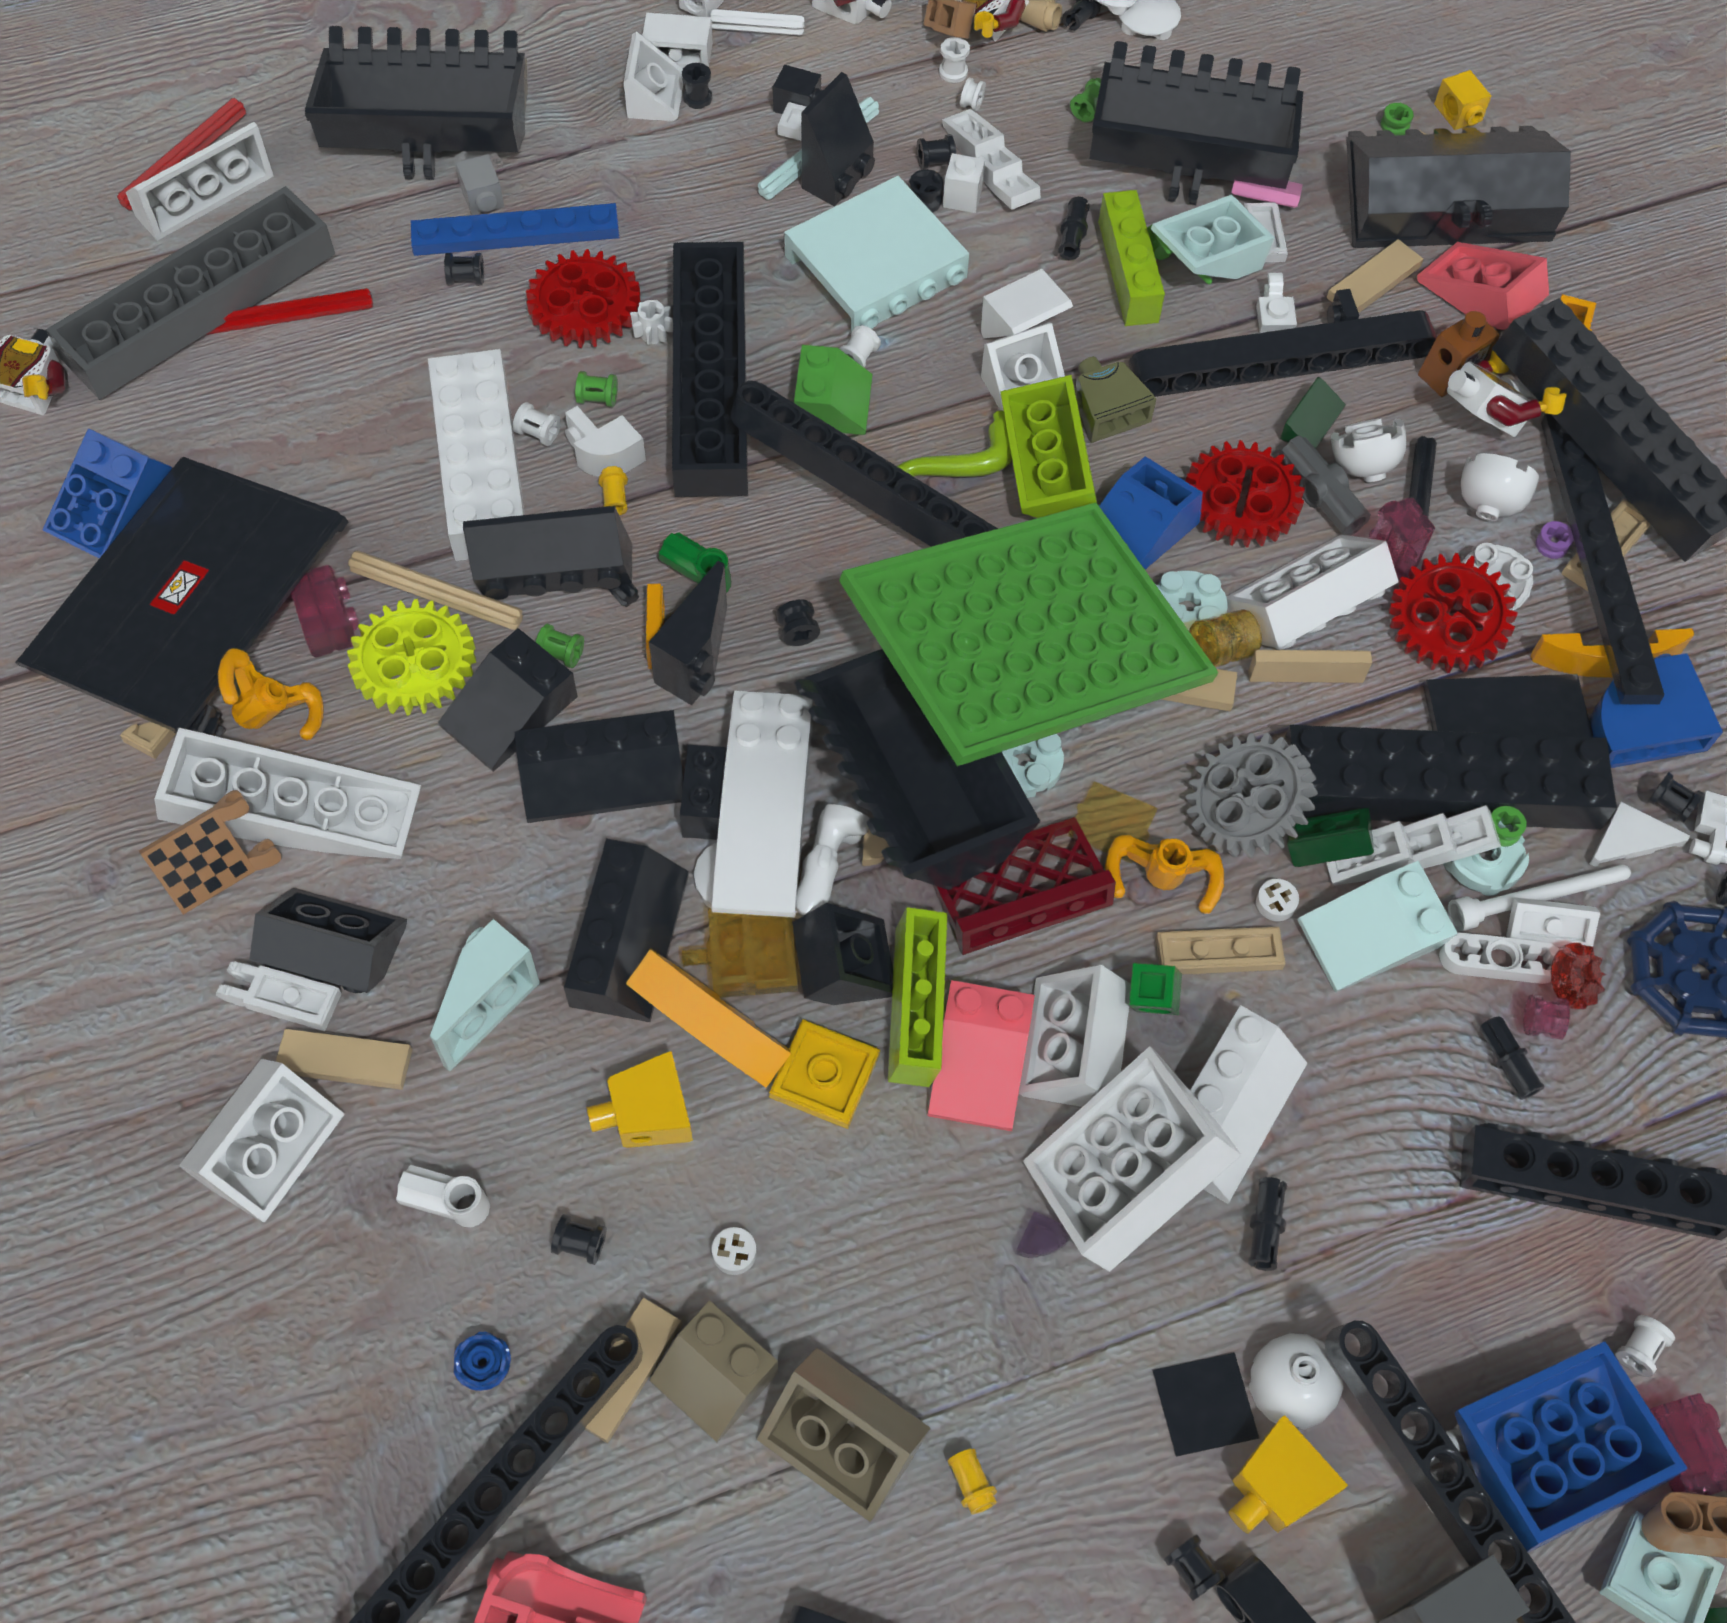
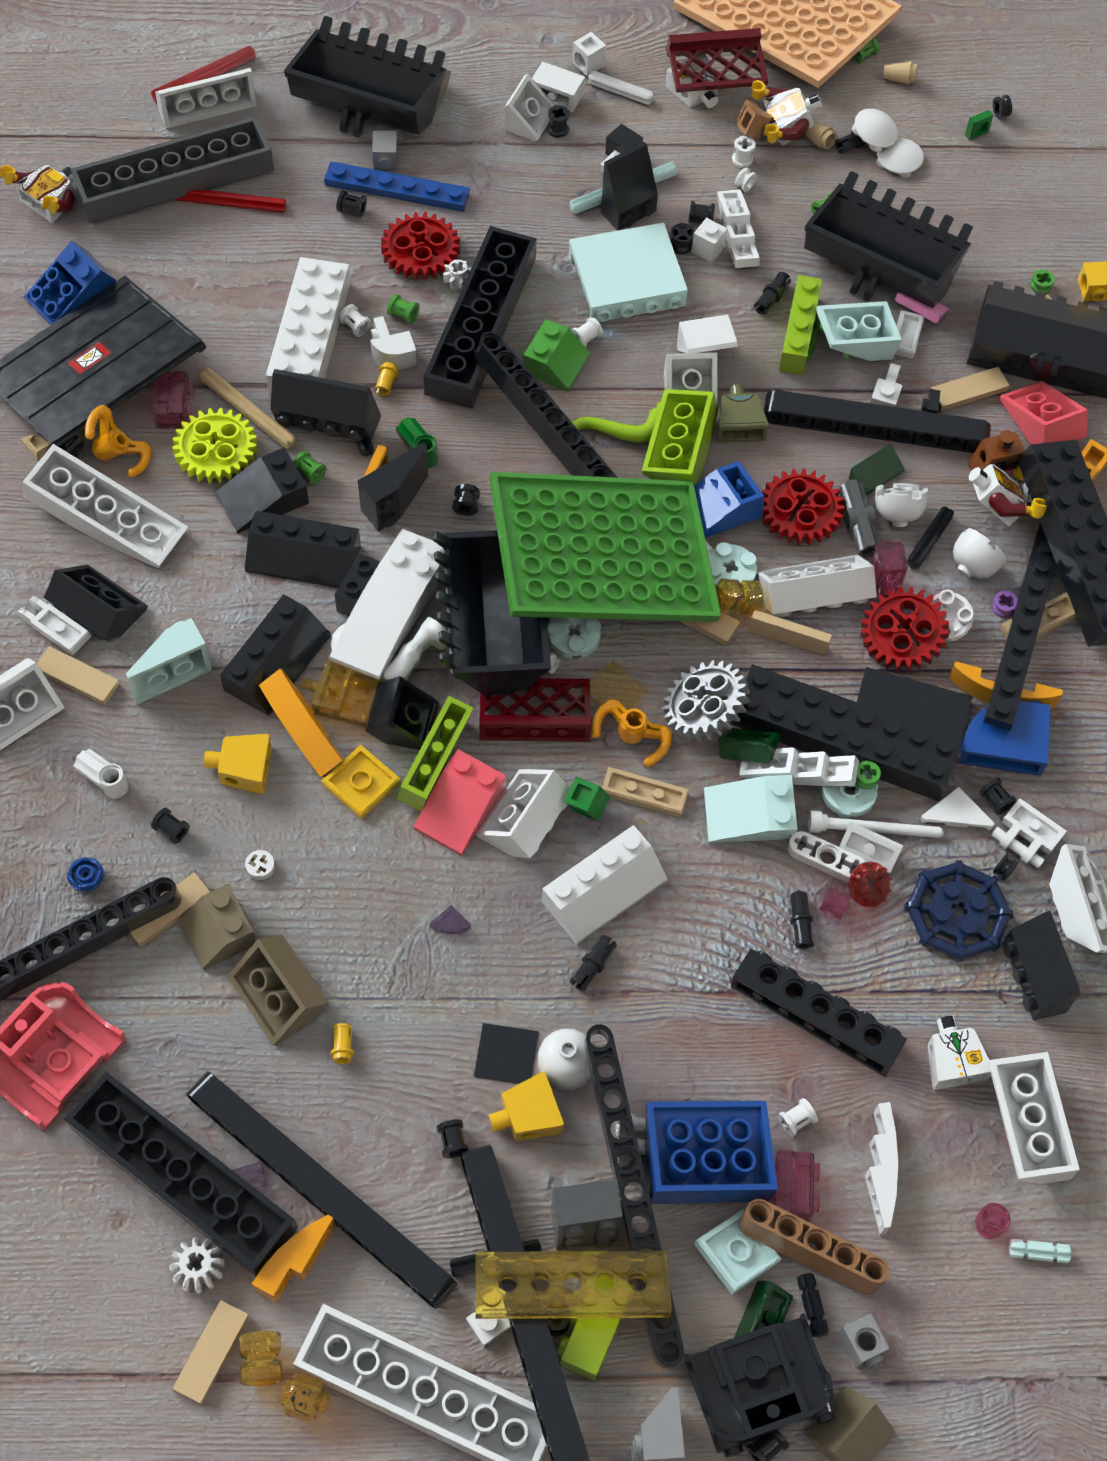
camera: 20 degrees right, 0 degrees up
medium nougat flag [139,790,281,915] -> none
white slope [1023,1046,1241,1272] -> none
white tile [1256,879,1299,921] -> none

